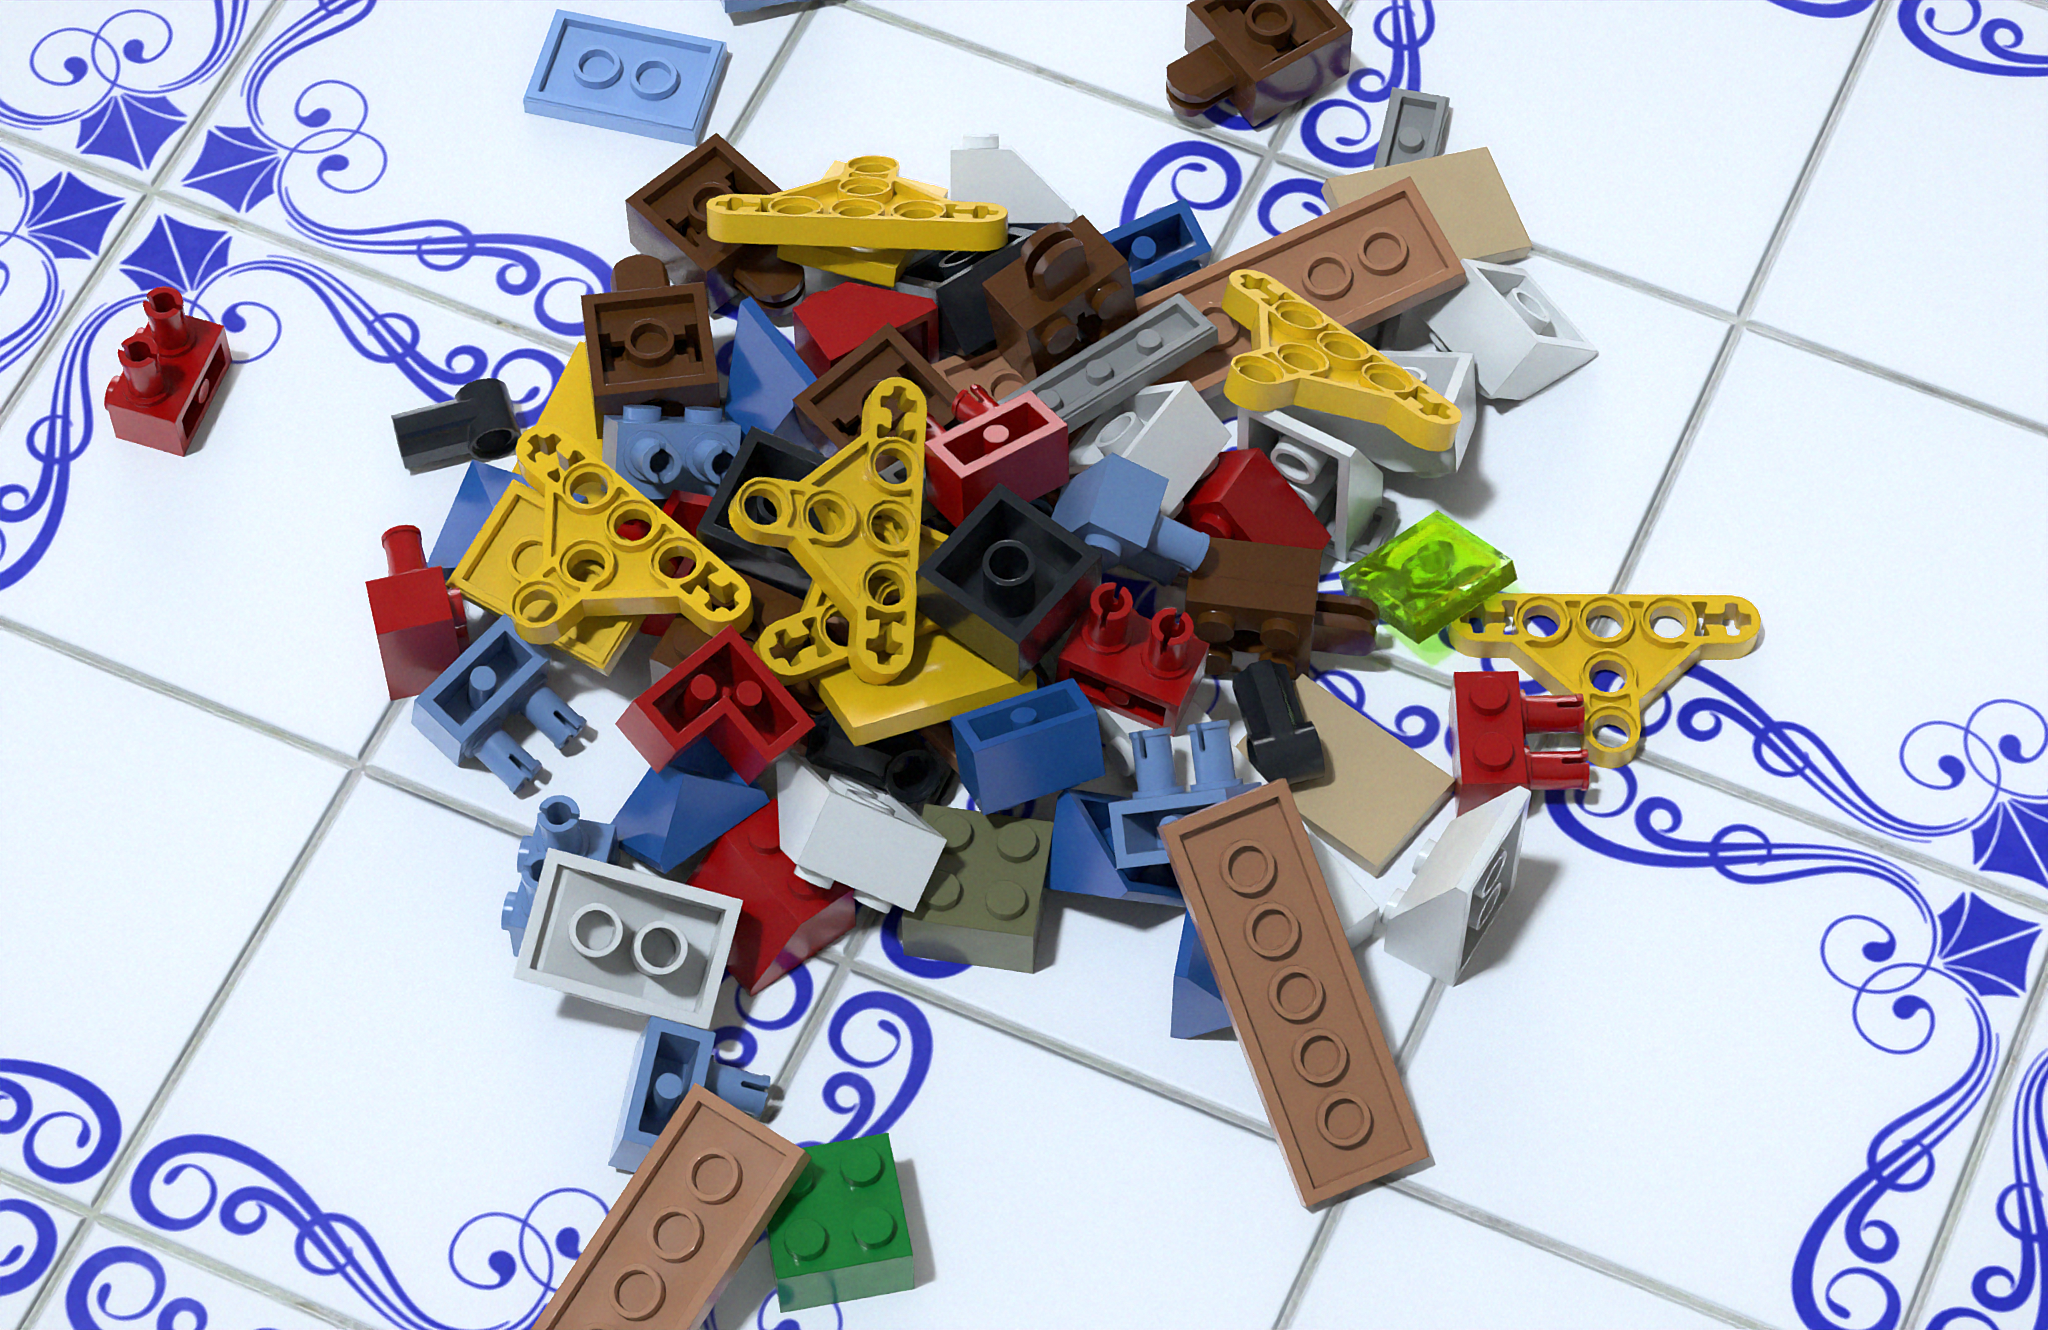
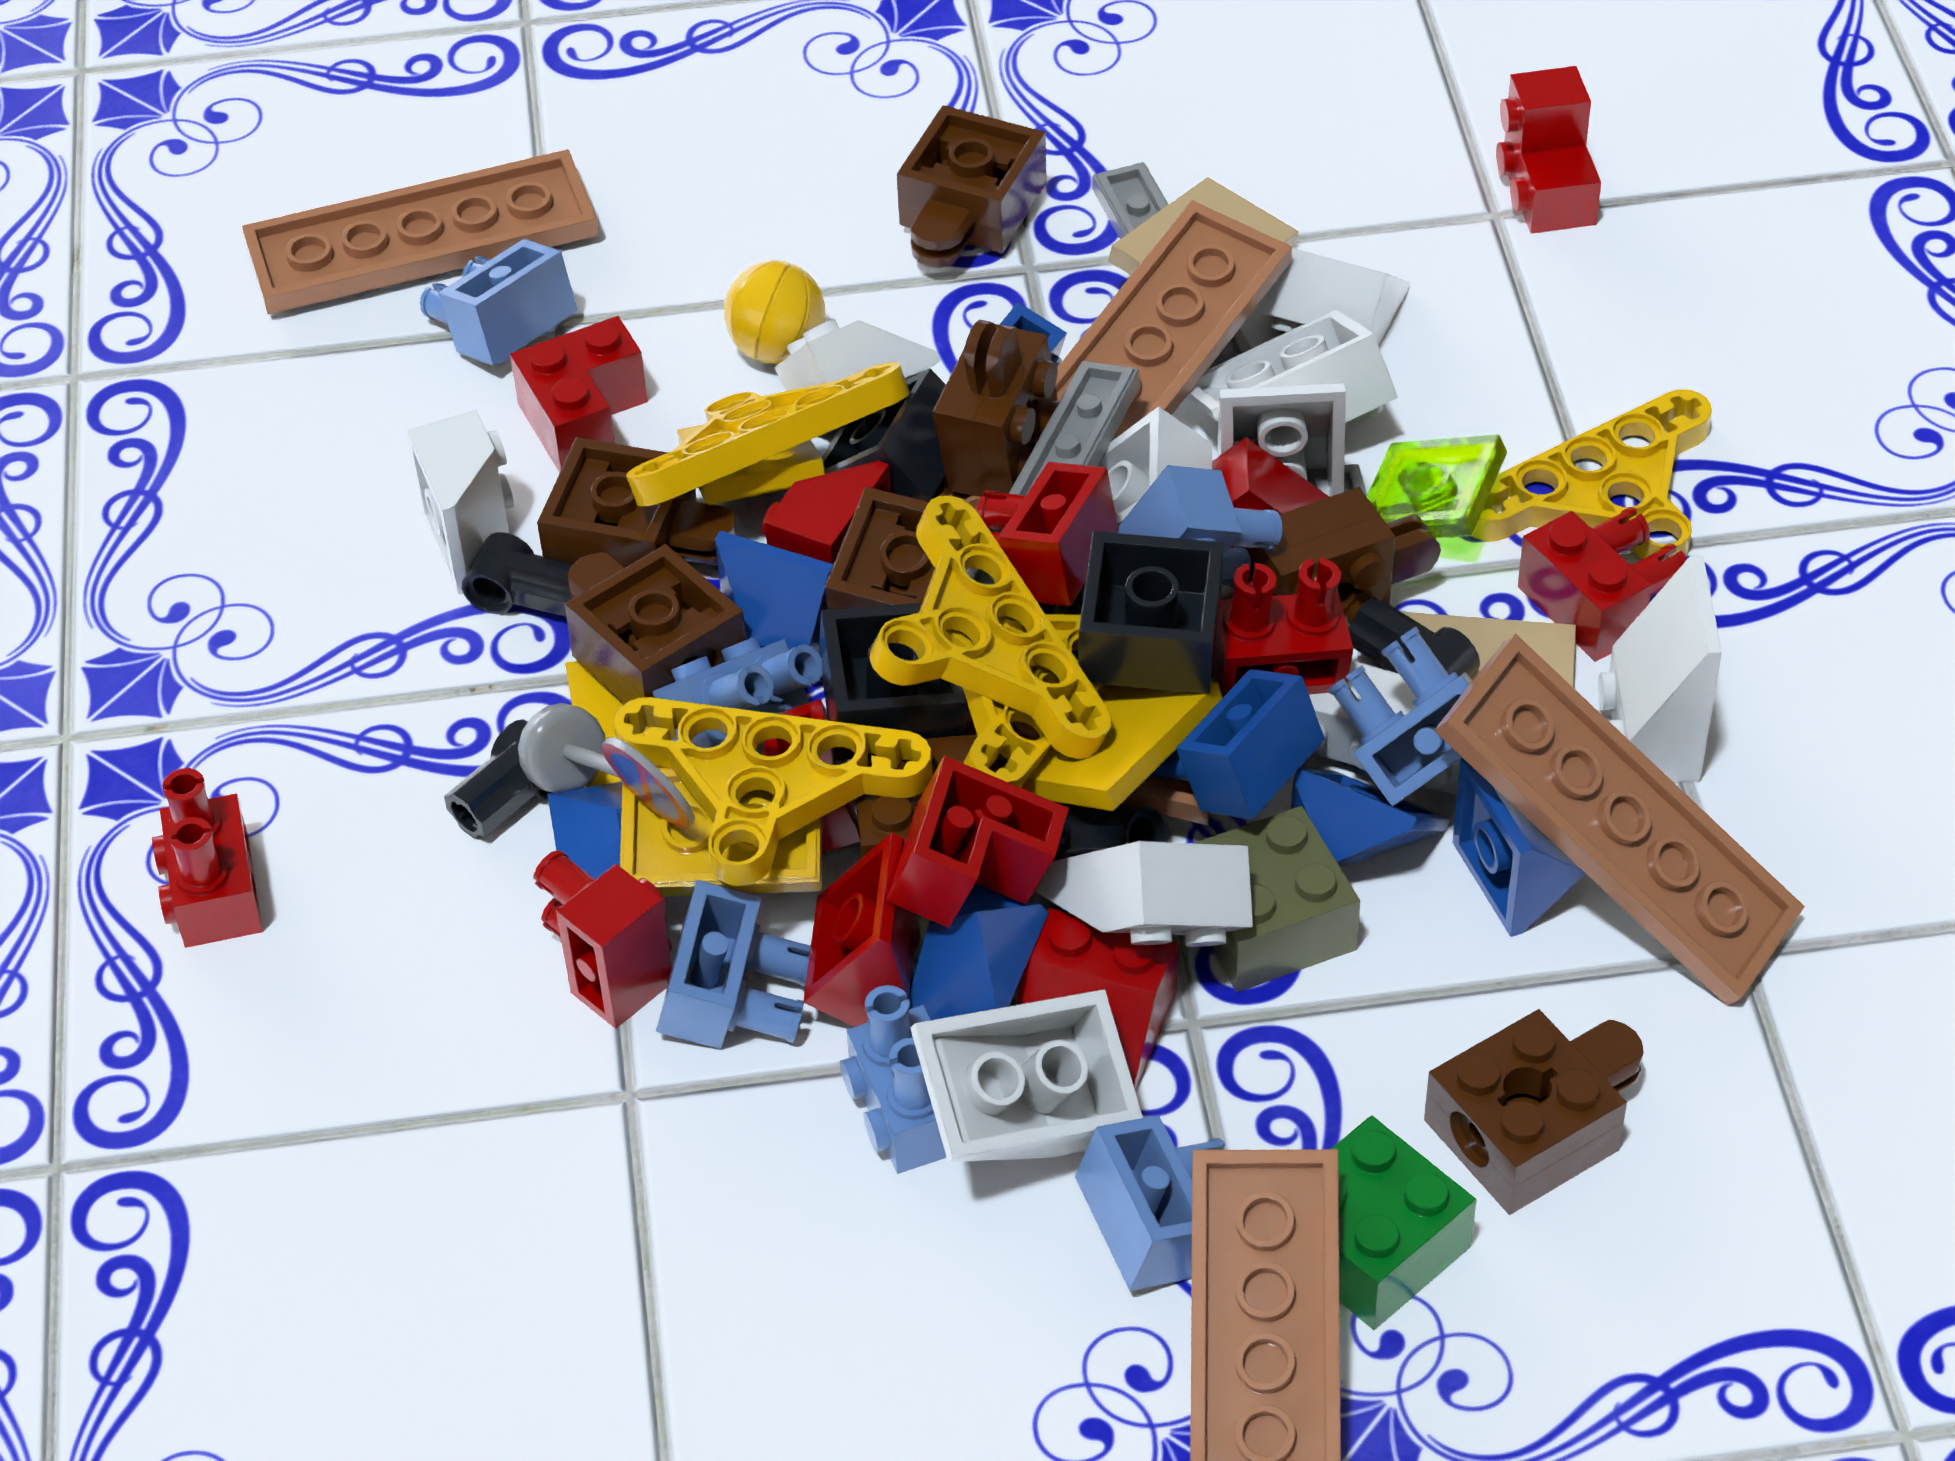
camera: 30 degrees left, 10 degrees down
light blue tile [523,9,728,147] -> none
yellow beam [1221,269,1462,452] -> none
none -> white slope [407,409,514,595]
none -> black piece [461,532,574,617]
none -> red brick [510,315,648,473]
none -> light grey piece [518,703,695,829]
none -> yellow piece [724,260,825,364]
none -> red slope [803,832,921,1027]
none -> reddish brown brick [1424,1009,1644,1216]
none -> red brick [1496,65,1602,234]

